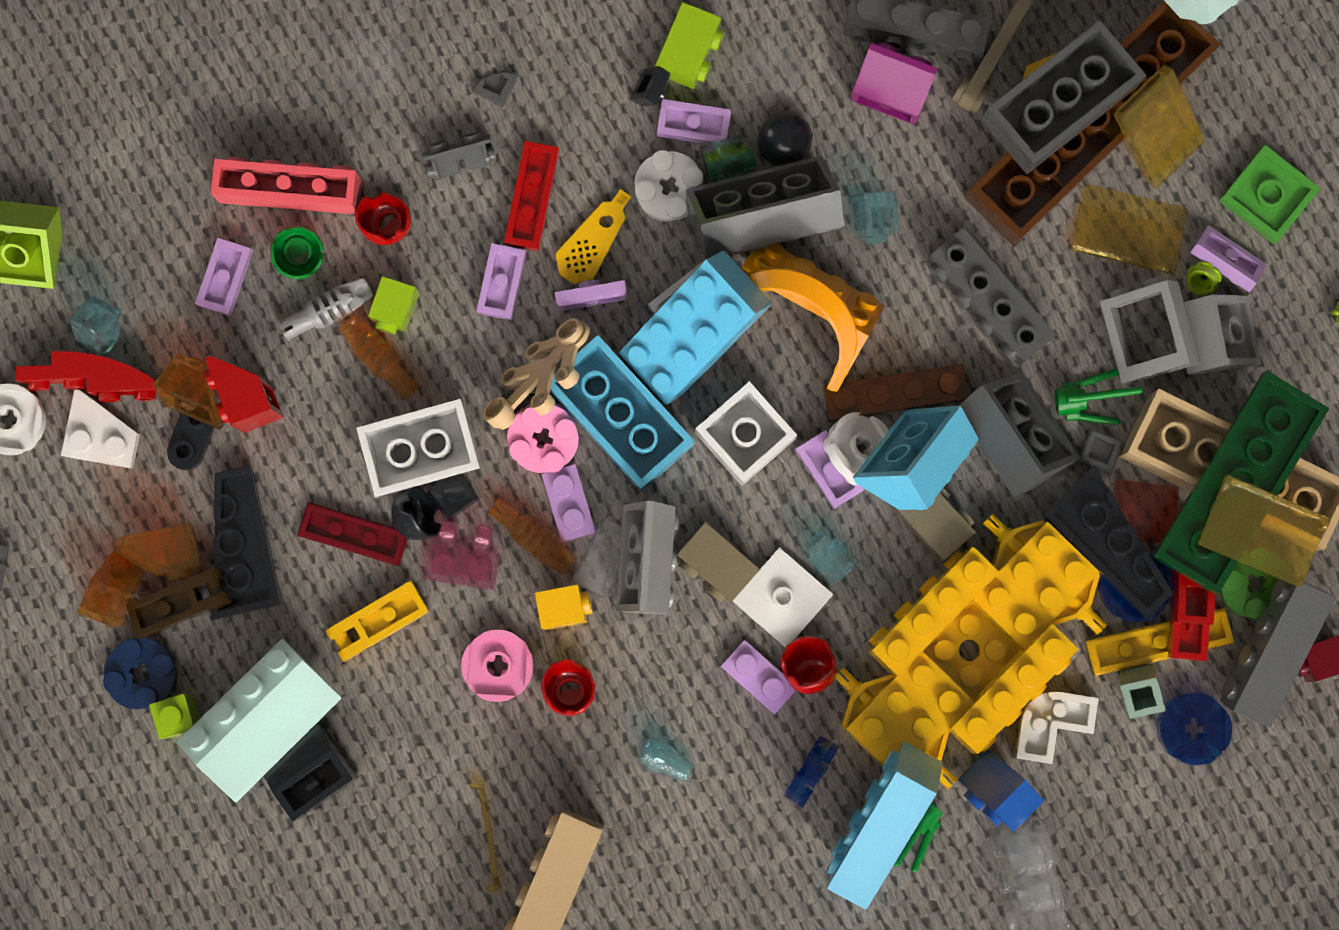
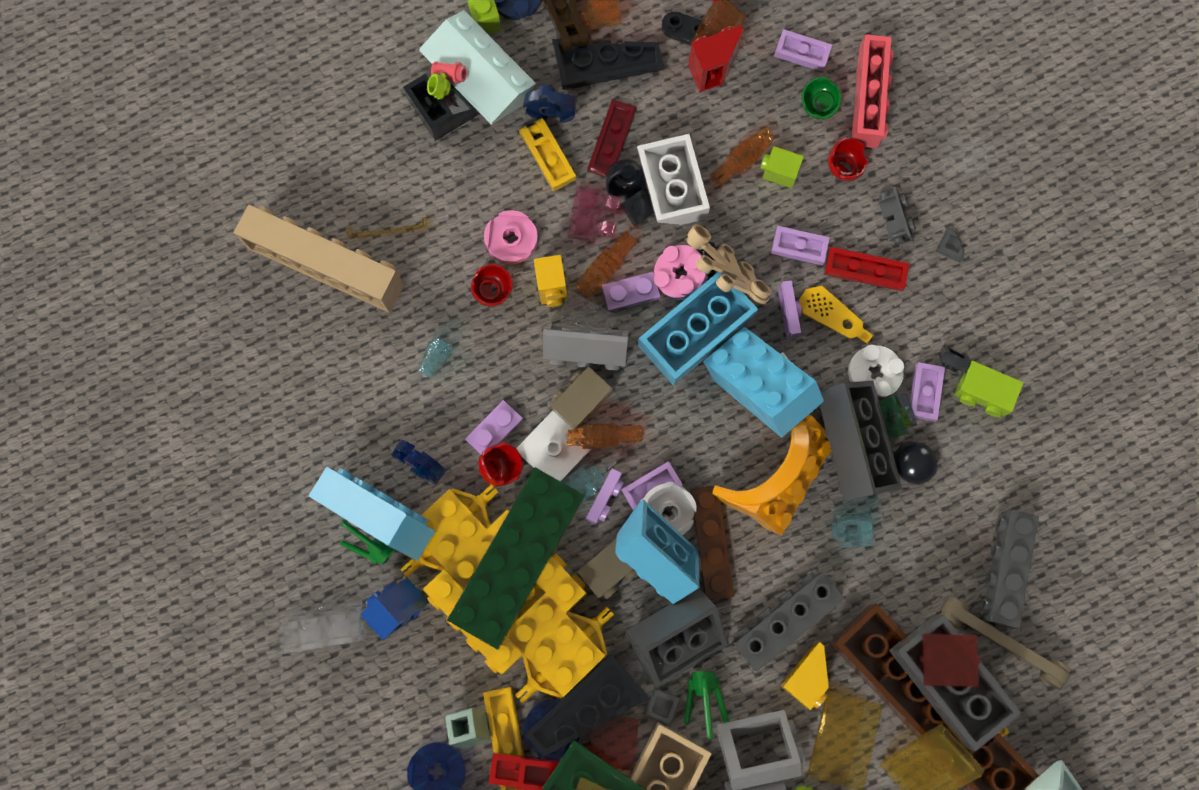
camera: 90 degrees right, 5 degrees down
light grey hinge [278,278,374,342] -> none
white brick [695,381,797,486] -> none
magenta slope [850,43,938,125] -> none
white plate [1014,692,1099,764] -> none
none -> lime plate [427,73,451,99]
none -> coral pin [431,61,467,84]
none -> dark green plate [447,467,585,650]
none -> dark blue plate [523,85,577,123]
none -> clear orange hinge [565,423,643,449]
none -> lavender plate [586,468,624,525]
none -> yellow slope [780,642,829,710]
none -> clear red piece [920,634,981,687]

